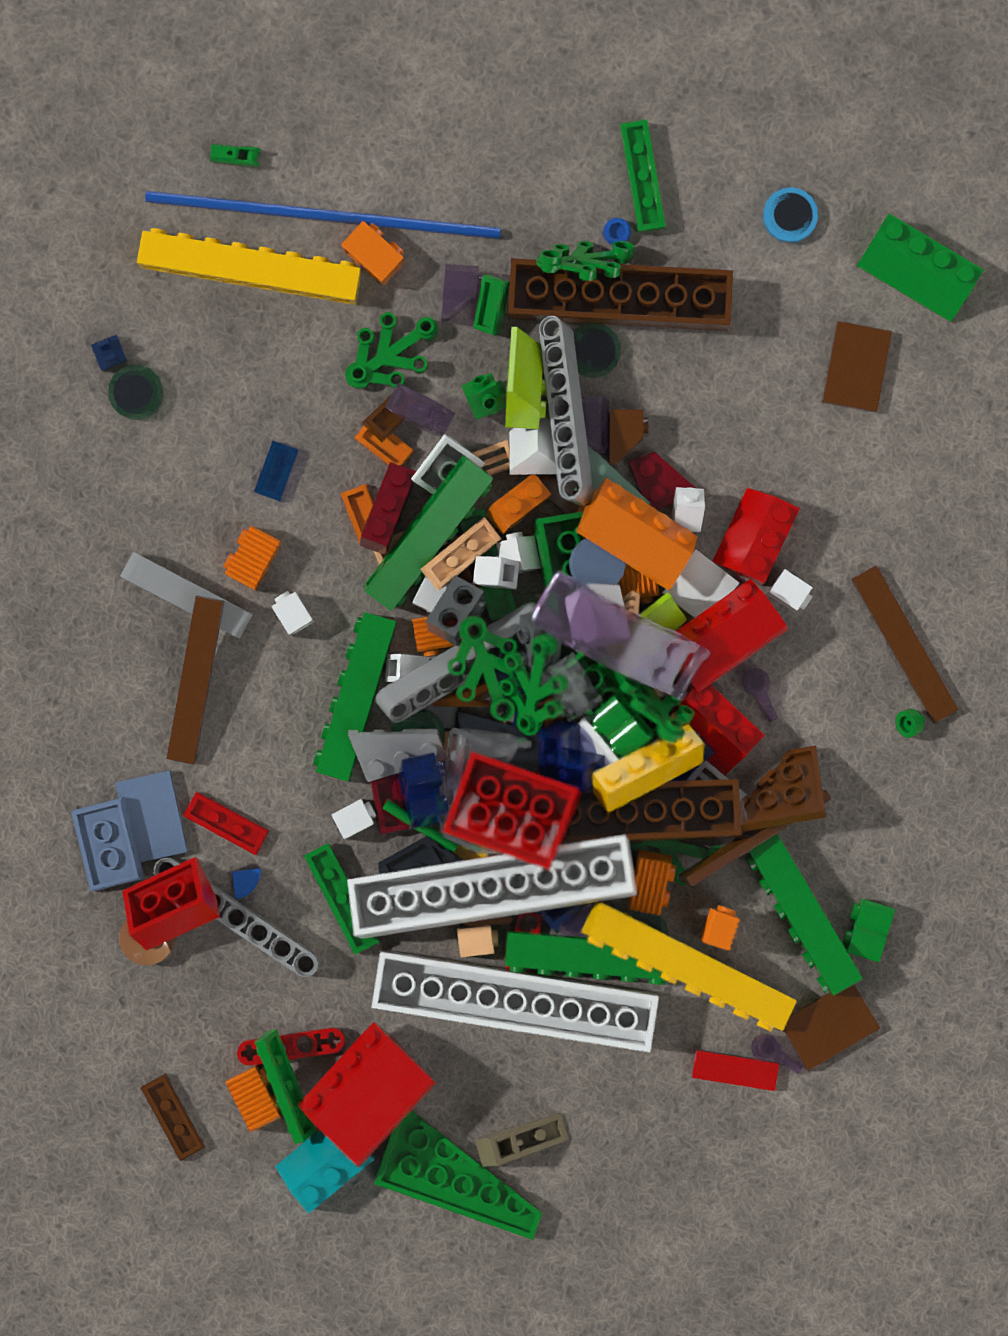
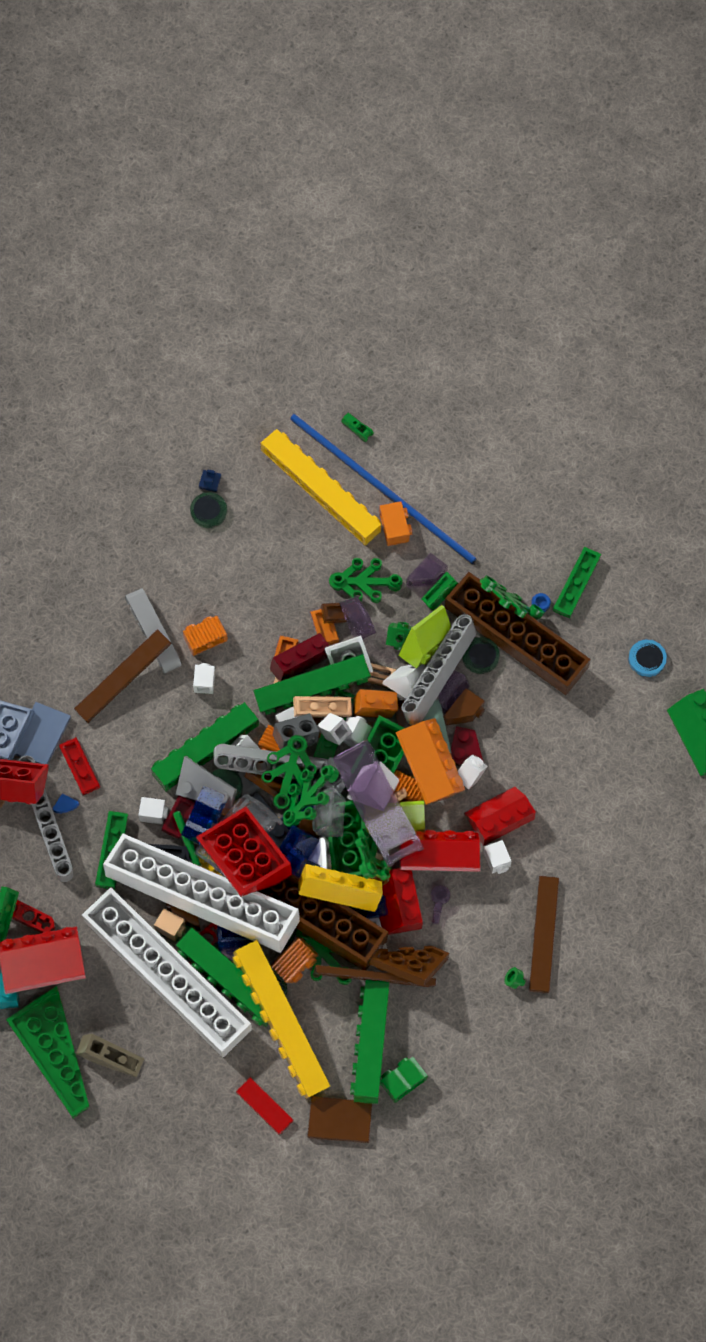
camera: 35 degrees right, 20 degrees down
clear blue tile [254,440,299,502] -> none
sand blue tile [569,538,625,587] -> none
green brick [590,692,655,757] -> none
white tile [662,550,739,618] -> none
orange brick [700,905,740,950] -> none
clear purple plate [751,1034,803,1074] -> none
reddish brown tile [822,321,892,413] -> none

